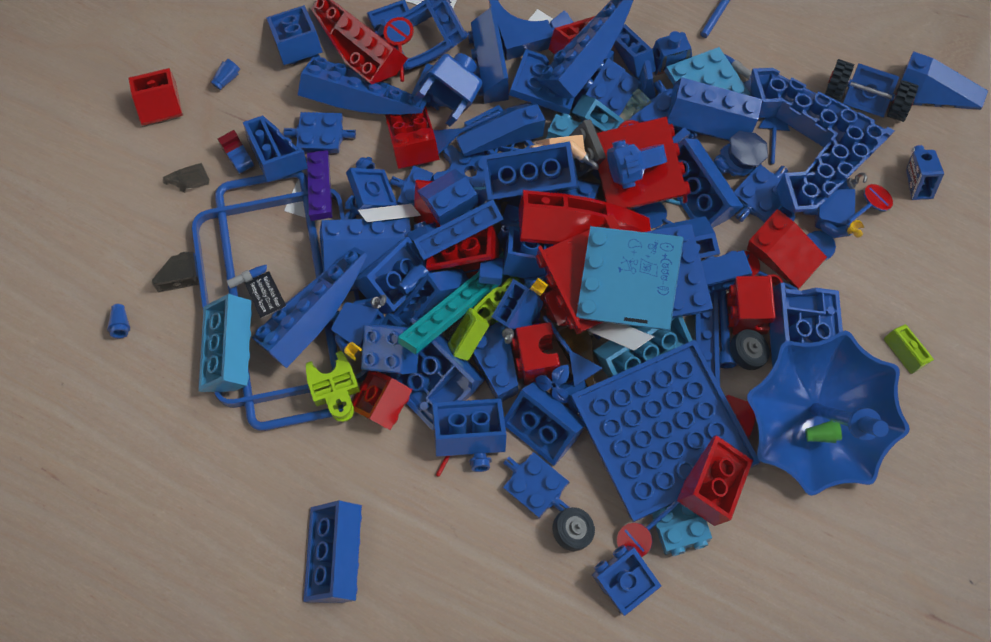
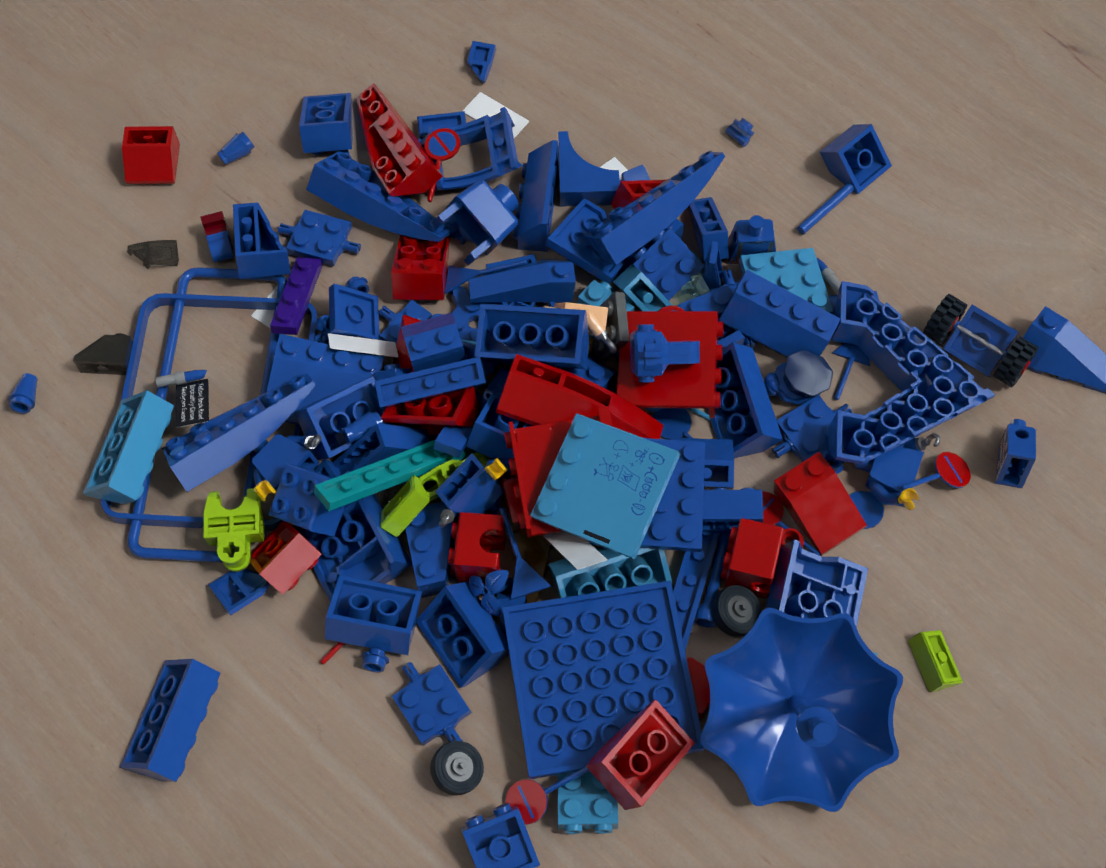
camera: 15 degrees right, 5 degrees down
bright green cone [805,420,842,443] -> none
none -> blue slope [208,568,270,616]

